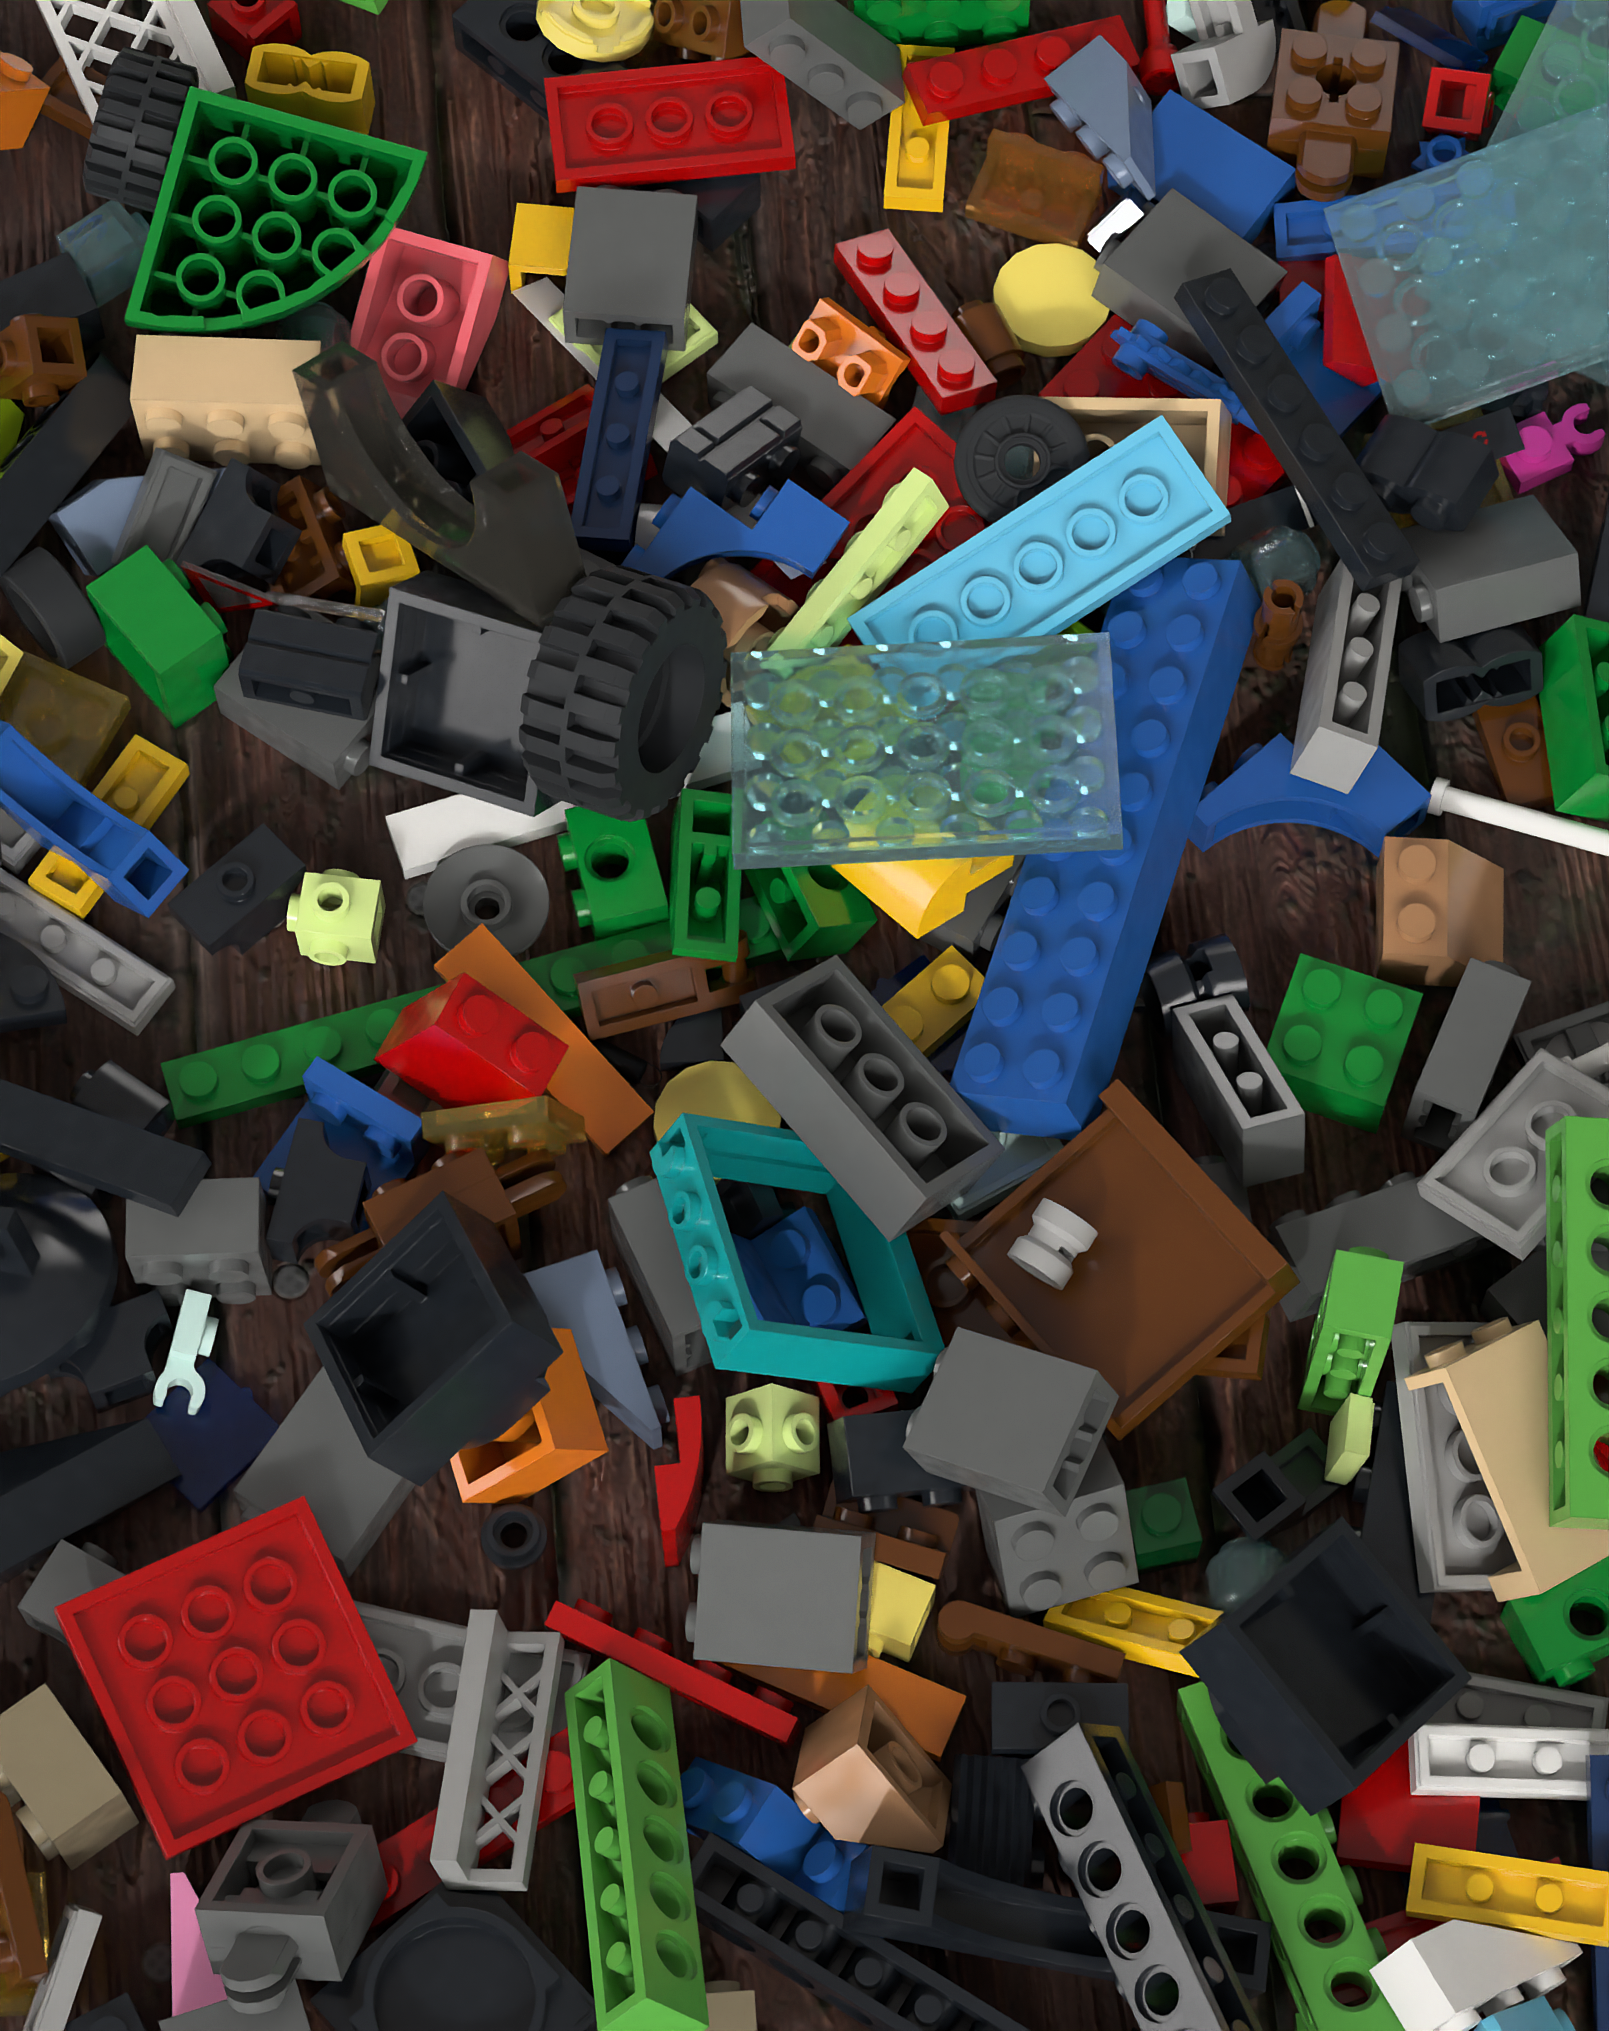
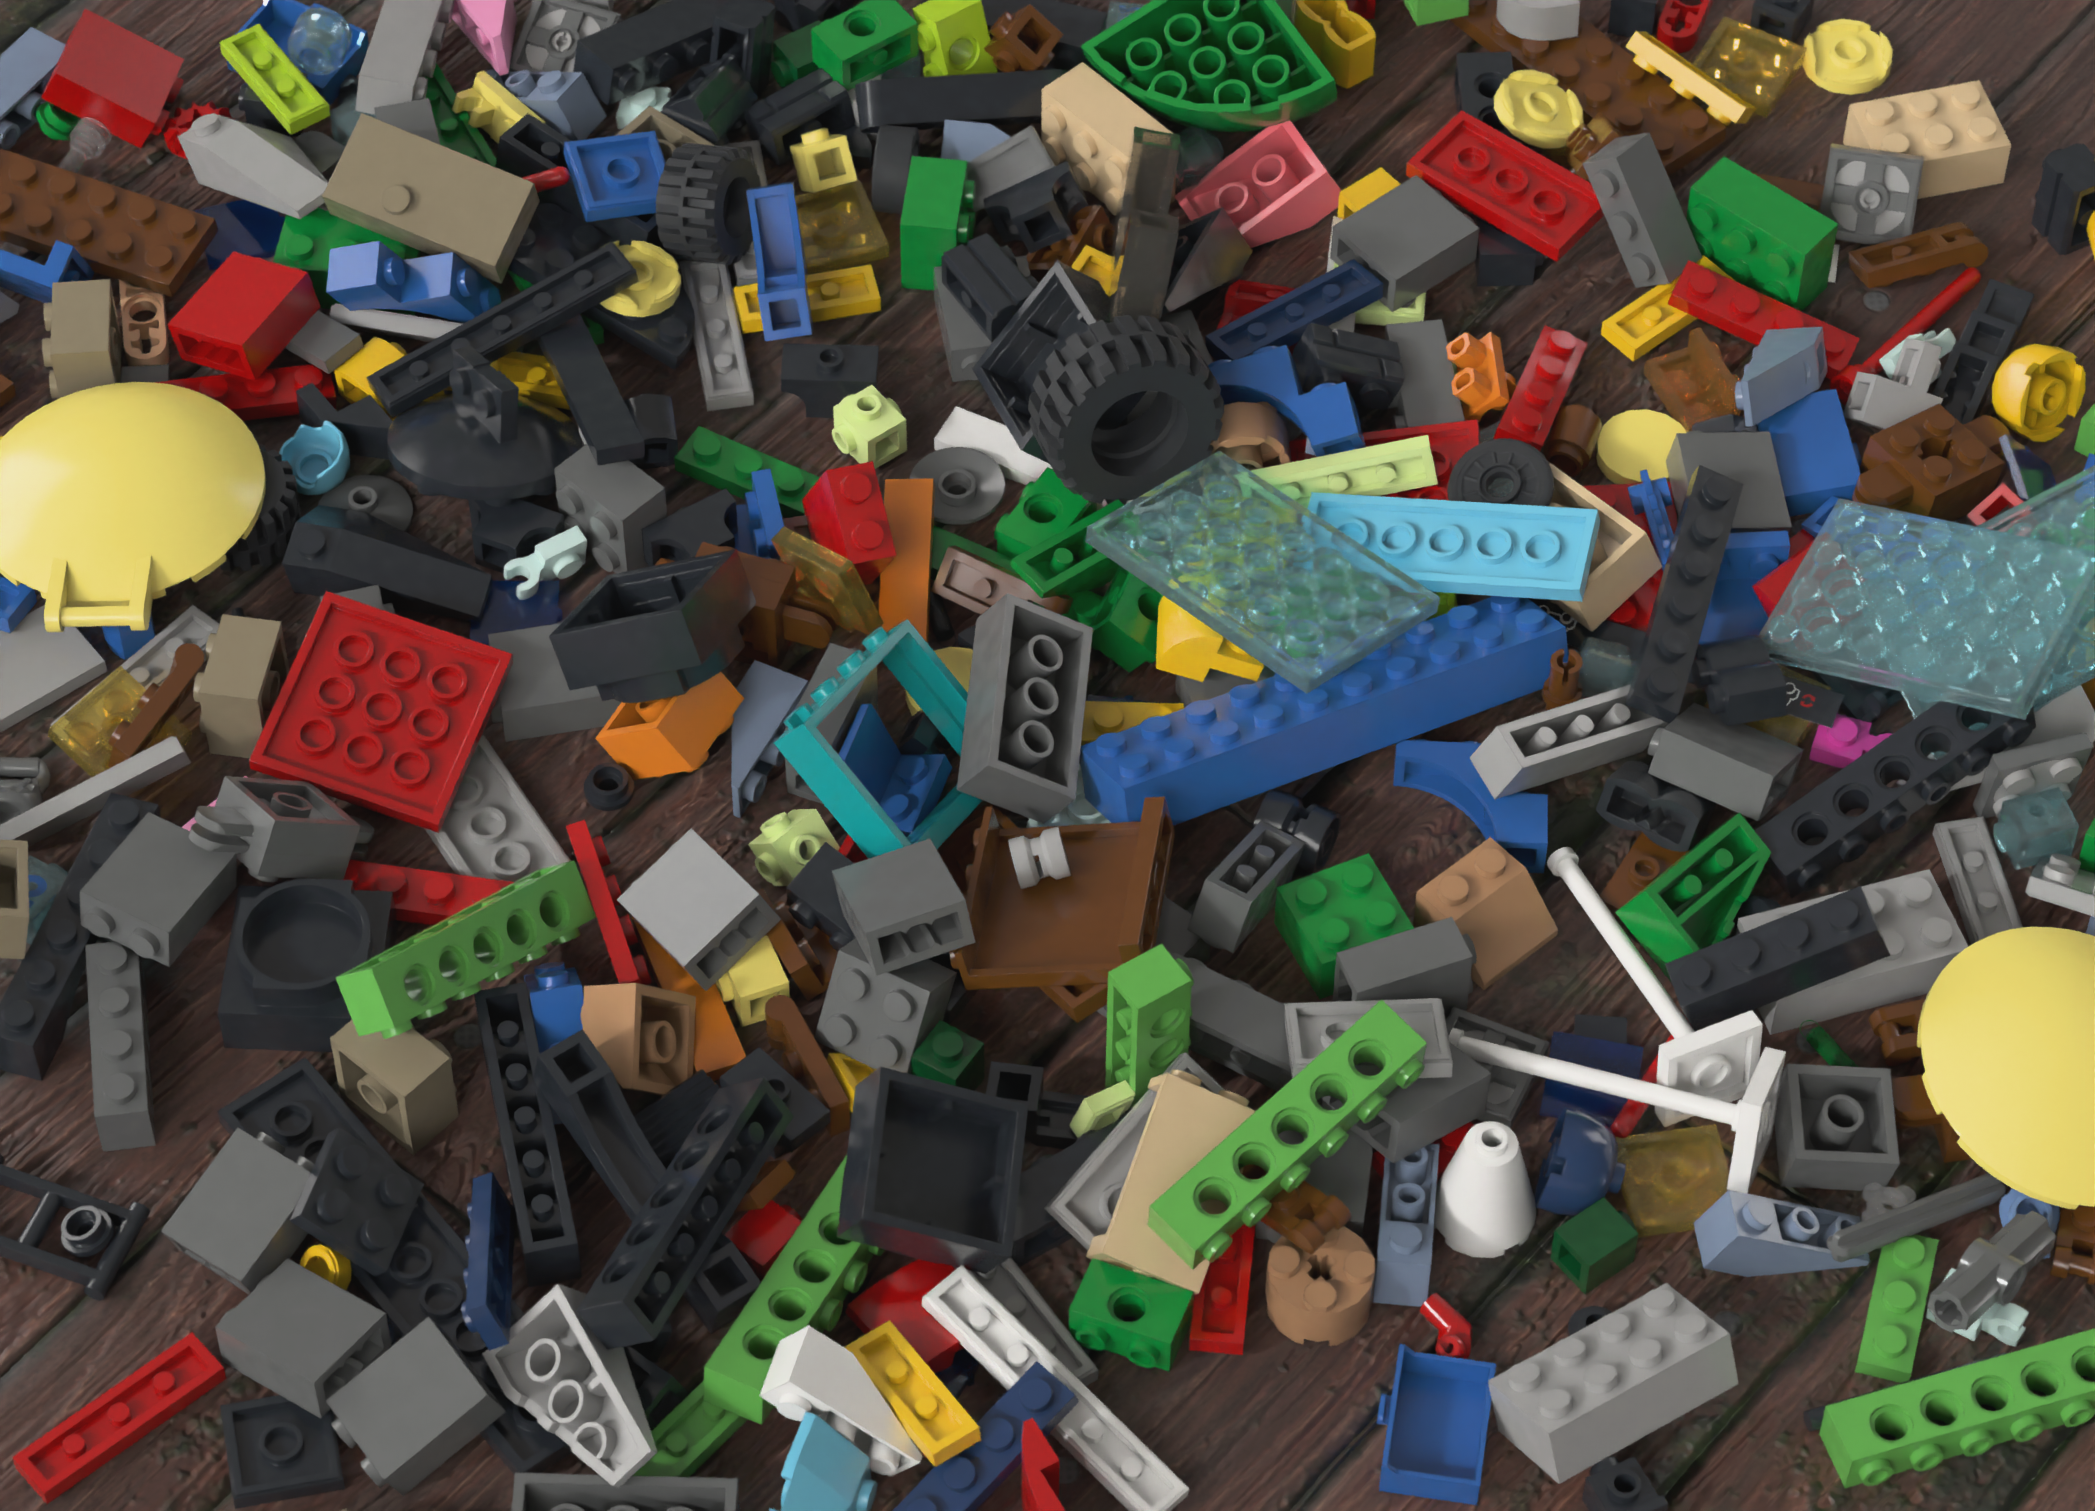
camera: 45 degrees right, 15 degrees down
clear piece [181,561,386,622] -> none
light grey fence [430,1609,565,1891] -> none
red slope [654,1395,704,1568] -> none

